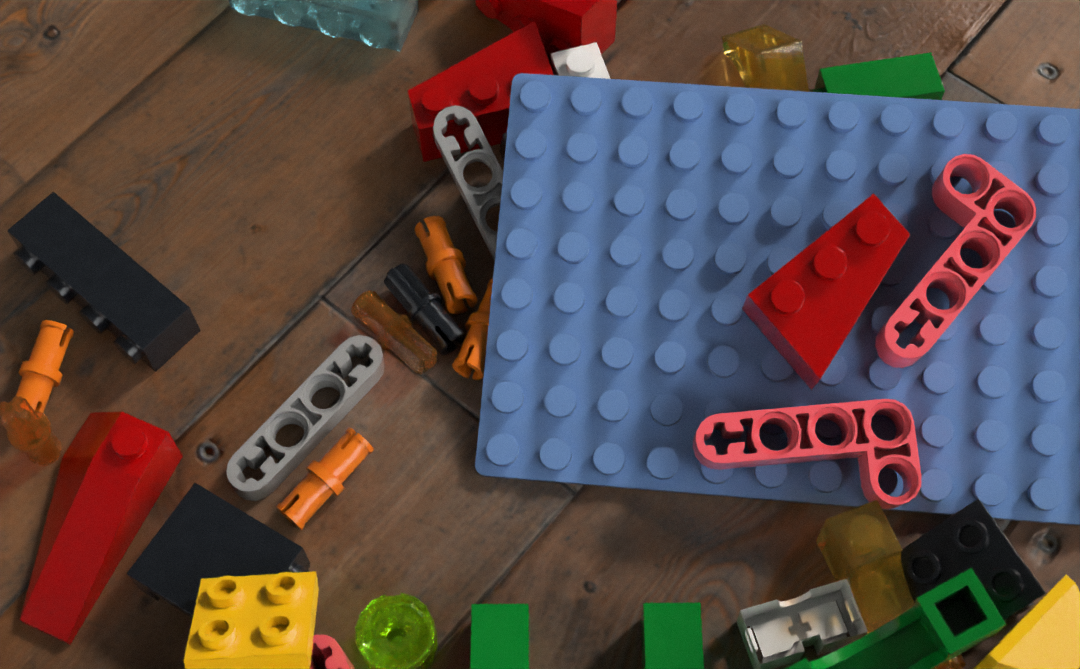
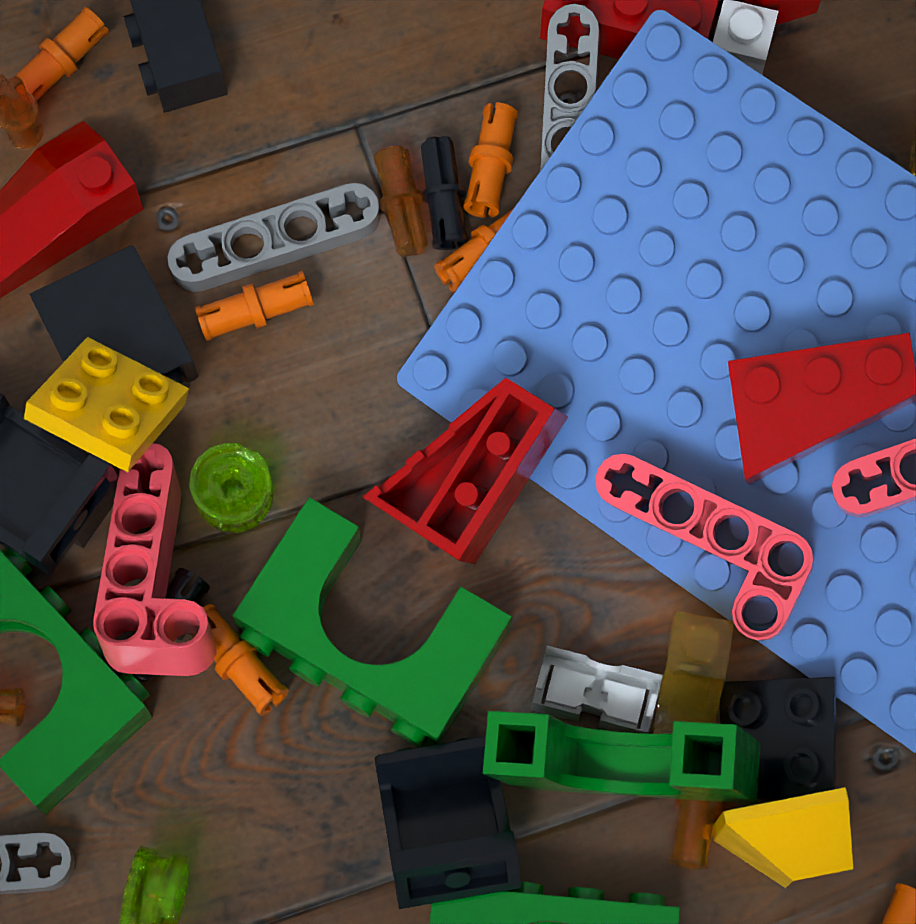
camera: 30 degrees right, 10 degrees up
none -> red wedge [363,377,568,565]

